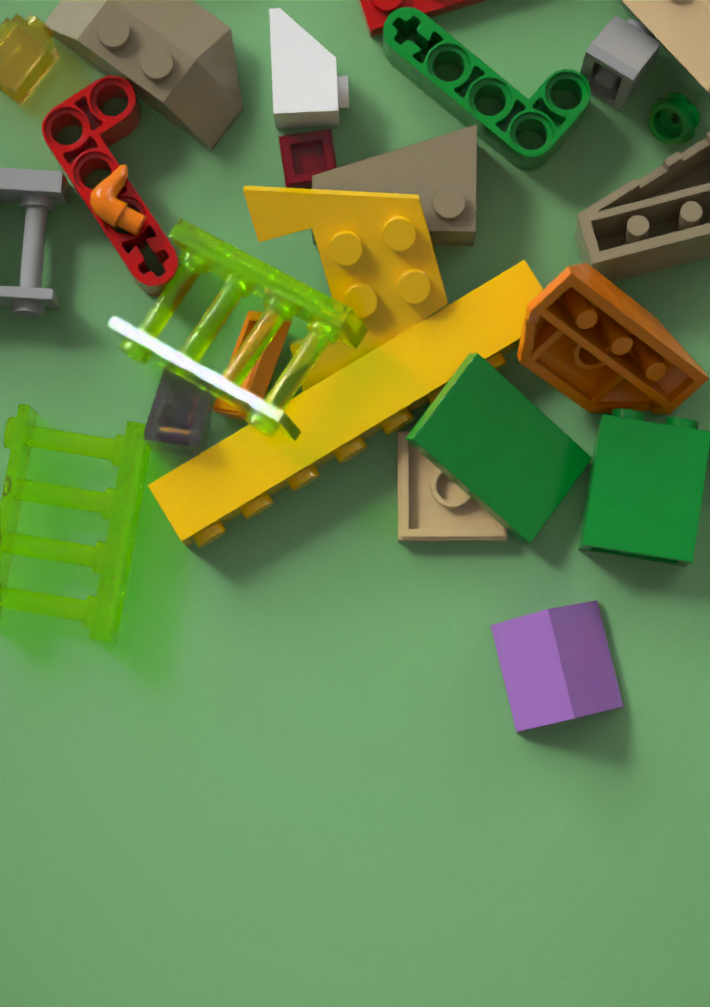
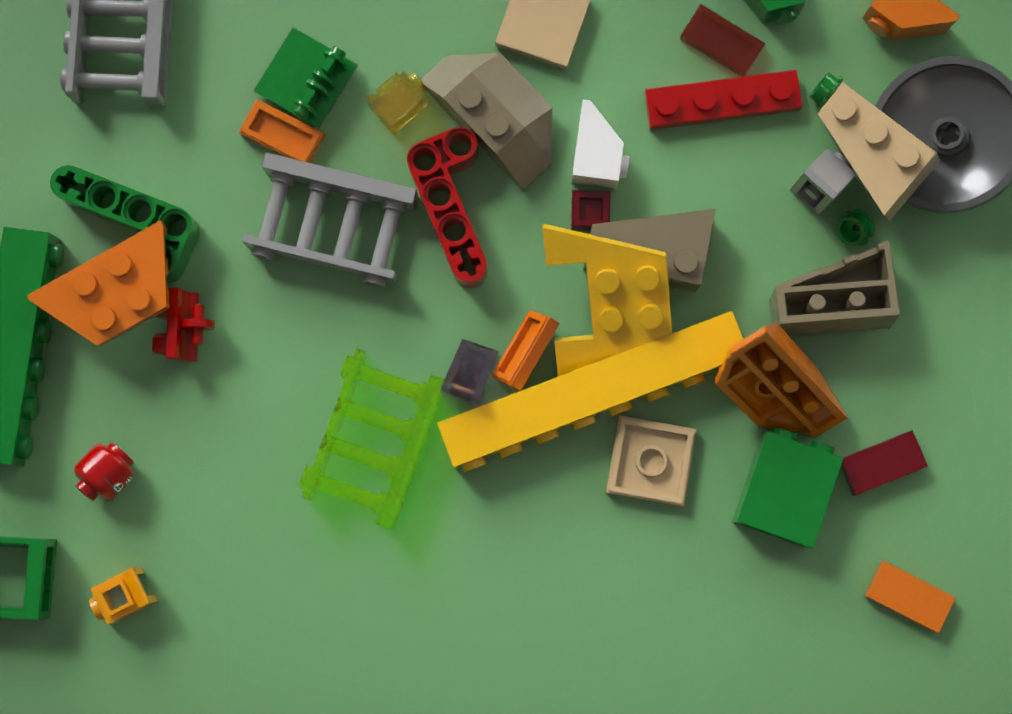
camera: 10 degrees right, 0 degrees up
orange animal [90,165,146,235] -> none
clear neon green fence [107,218,368,441] -> none
green beam [383,7,591,171] -> none
green tile [405,353,592,543] -> none
medium lavender slope [491,600,623,732] -> none

